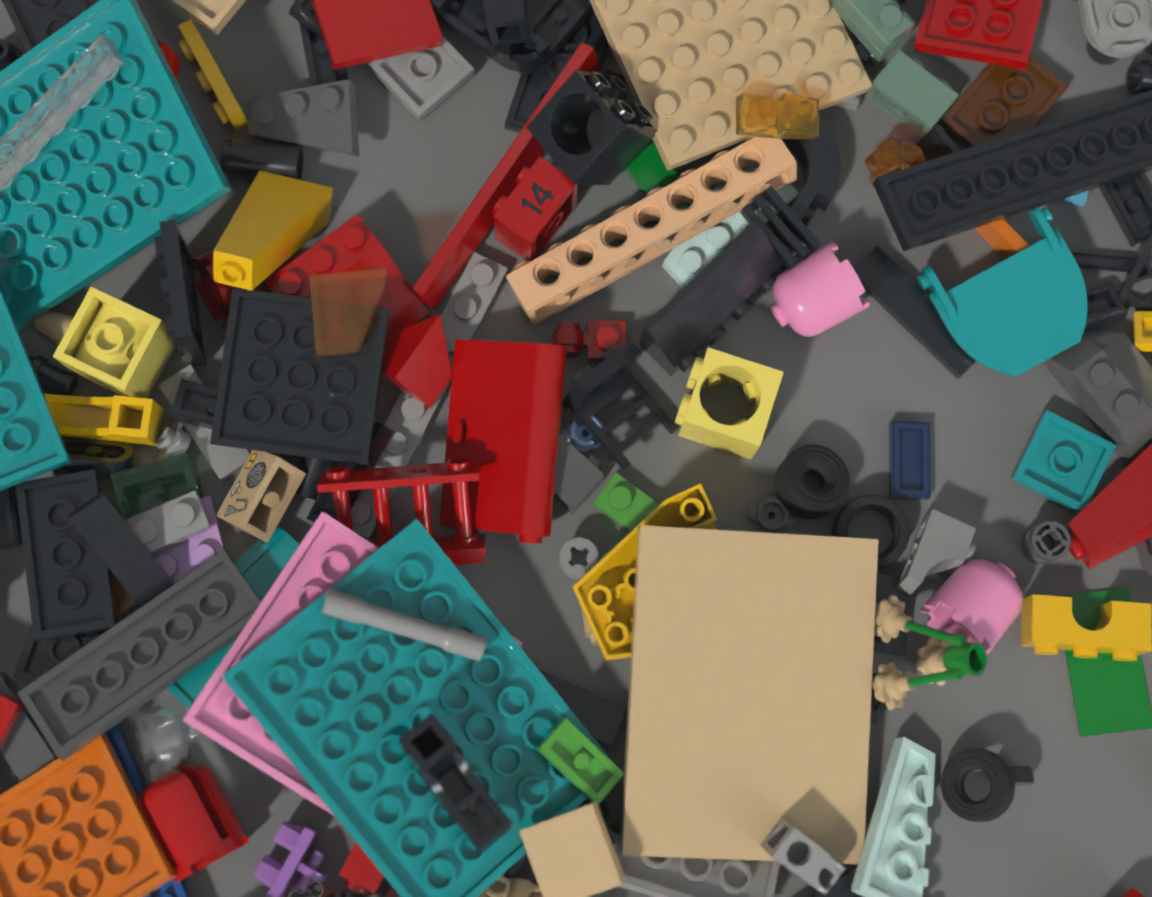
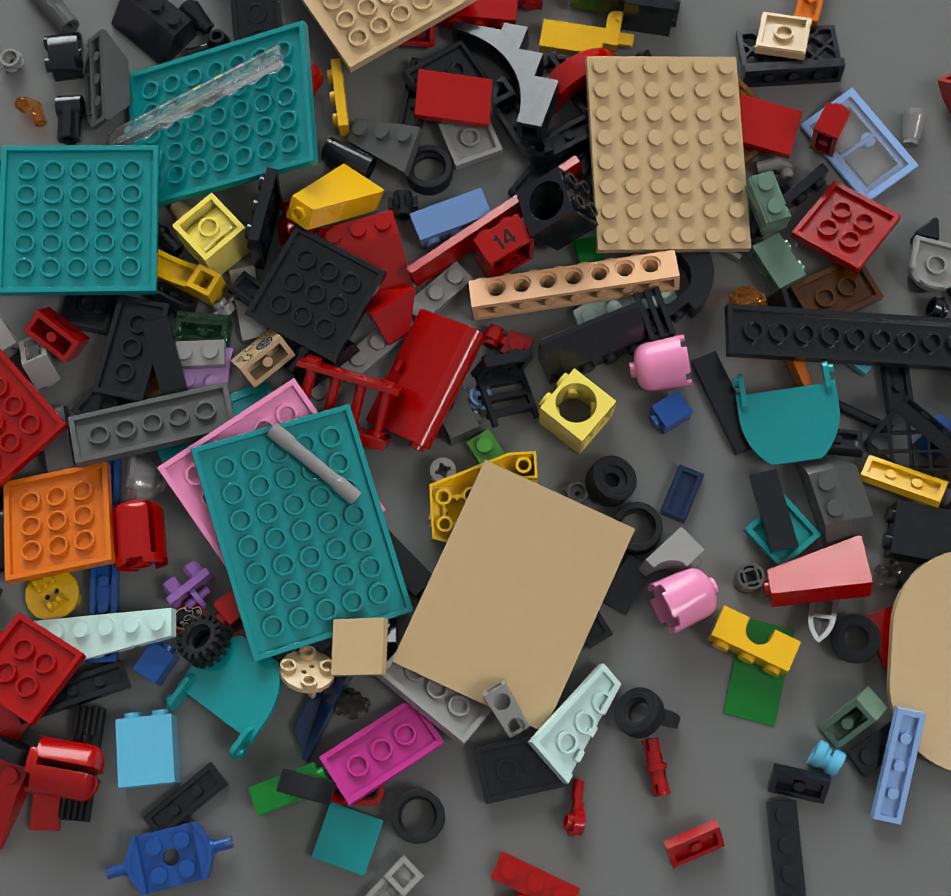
camera: 30 degrees right, 5 degrees down
clear orange wing [309,268,389,357] -> none
black arch [398,713,513,854] -> none
bright green plate [536,718,624,804] -> none
clear yellow slope [736,92,819,139] -> none
plant [872,594,987,710] -> none
none -> black gear [388,189,418,220]
none -> black tyre [406,145,453,195]
none -> medium blue brick [409,188,490,250]
none -> red pin [641,737,671,797]
none -> blue brick [649,390,693,435]
none -> black tile [749,469,799,554]

